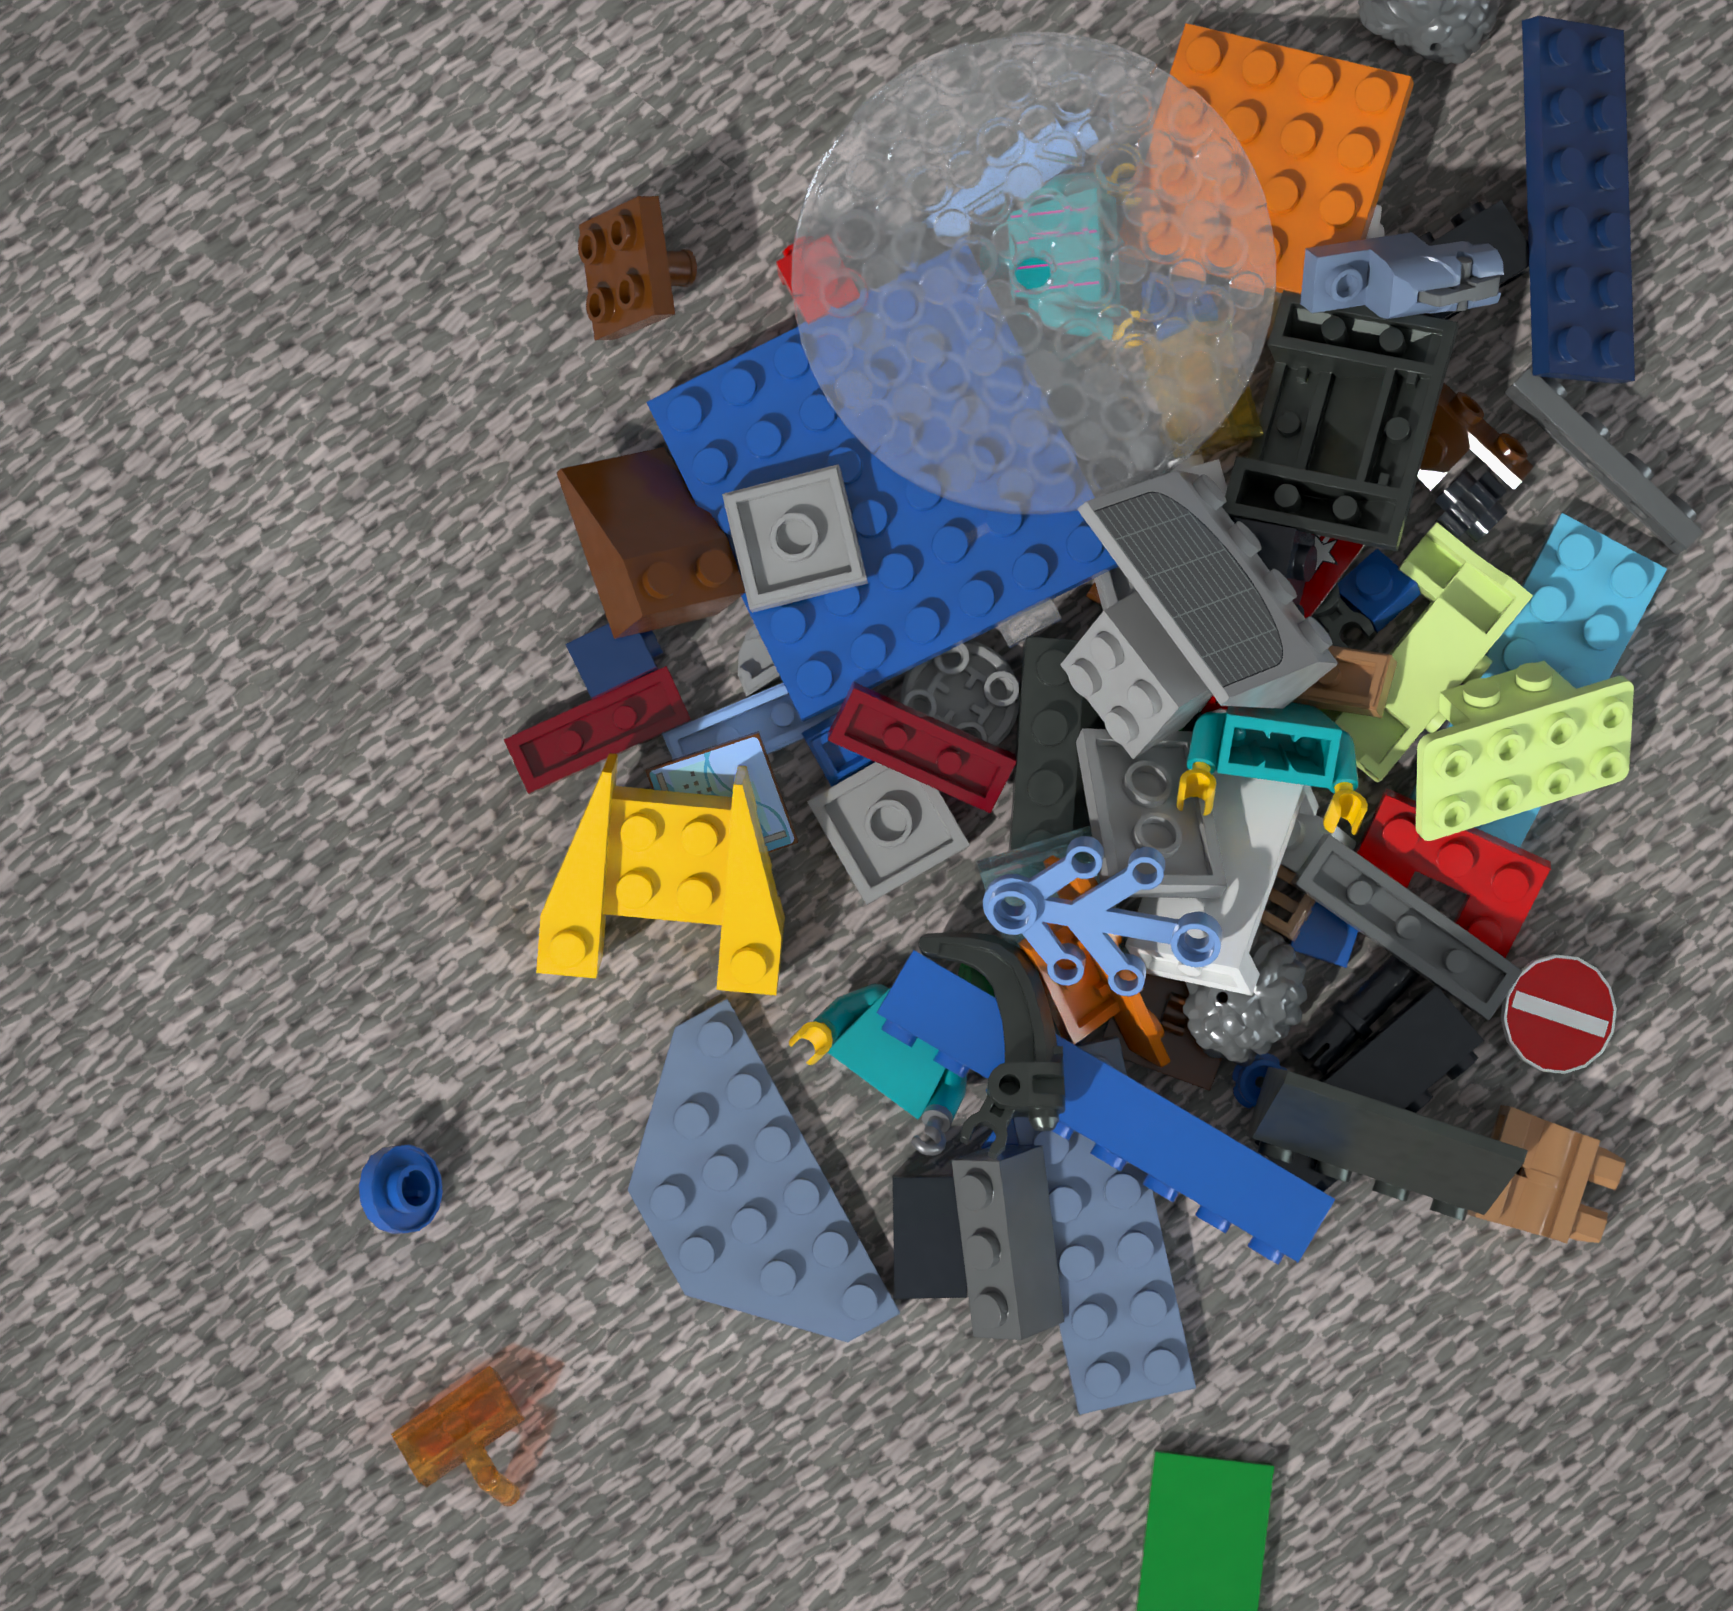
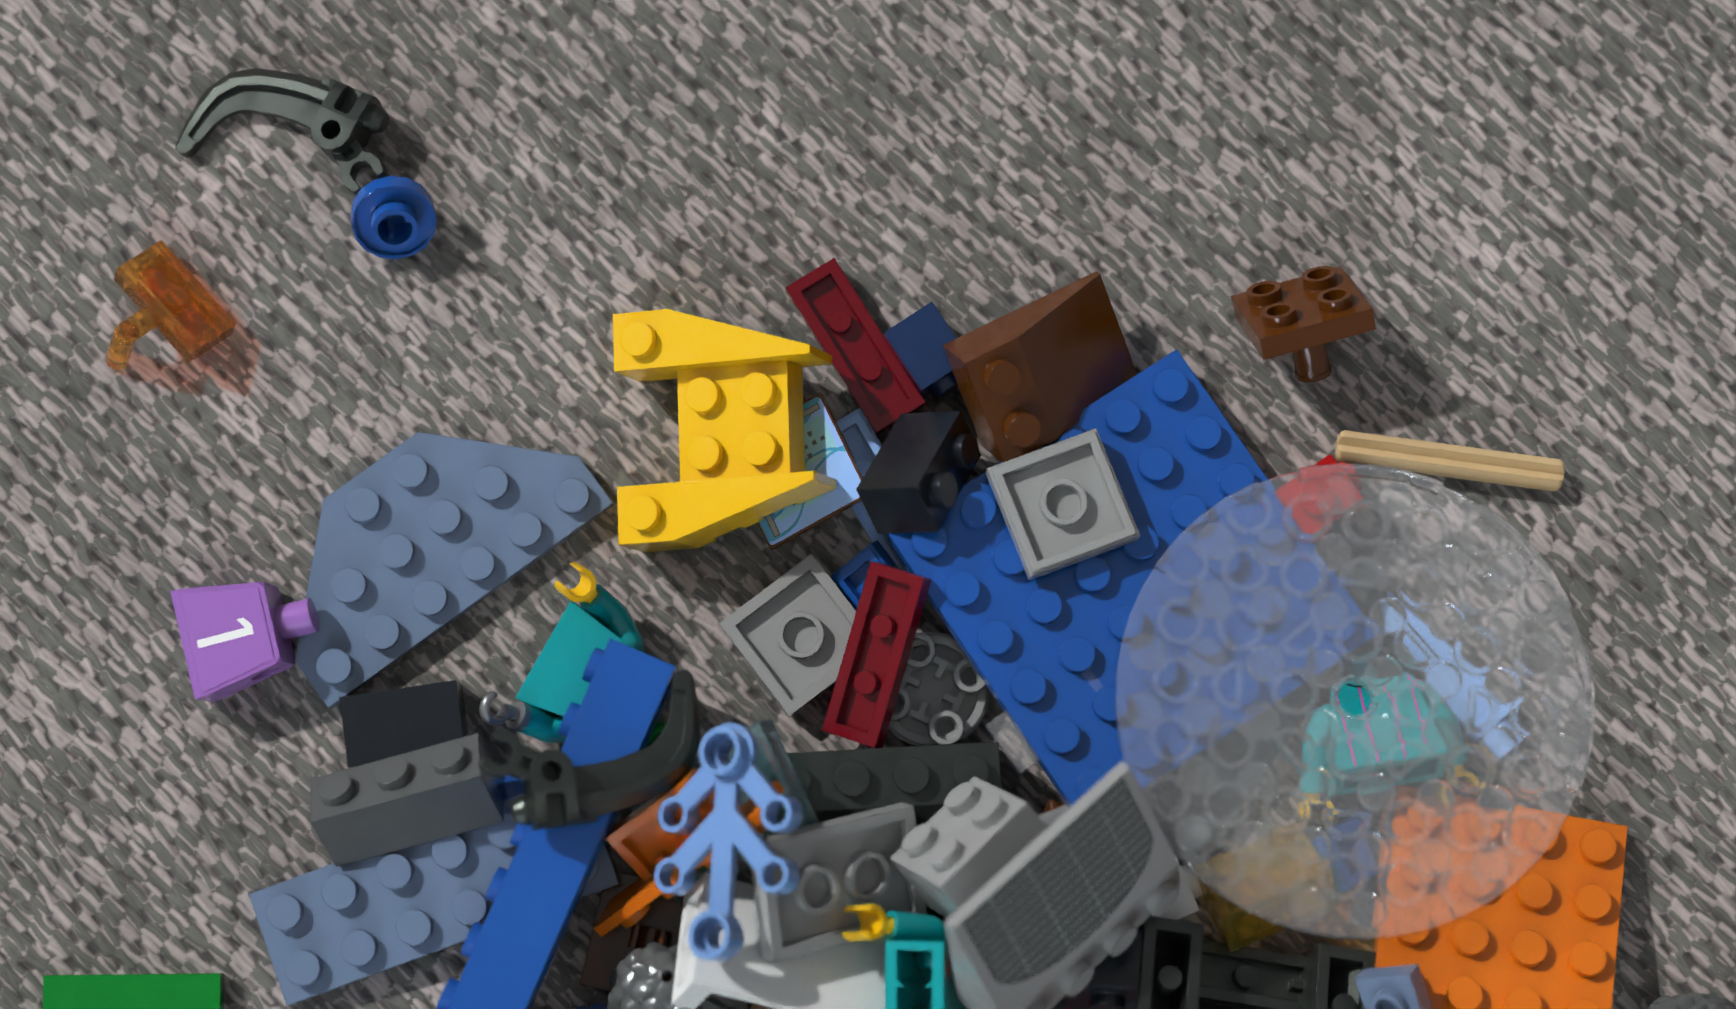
camera: 80 degrees right, 5 degrees down
none -> medium lavender torso [170,582,319,702]
none -> pearl dark grey piece [175,68,390,196]
none -> black brick [856,411,981,534]
none -> tan axle [1335,430,1564,492]

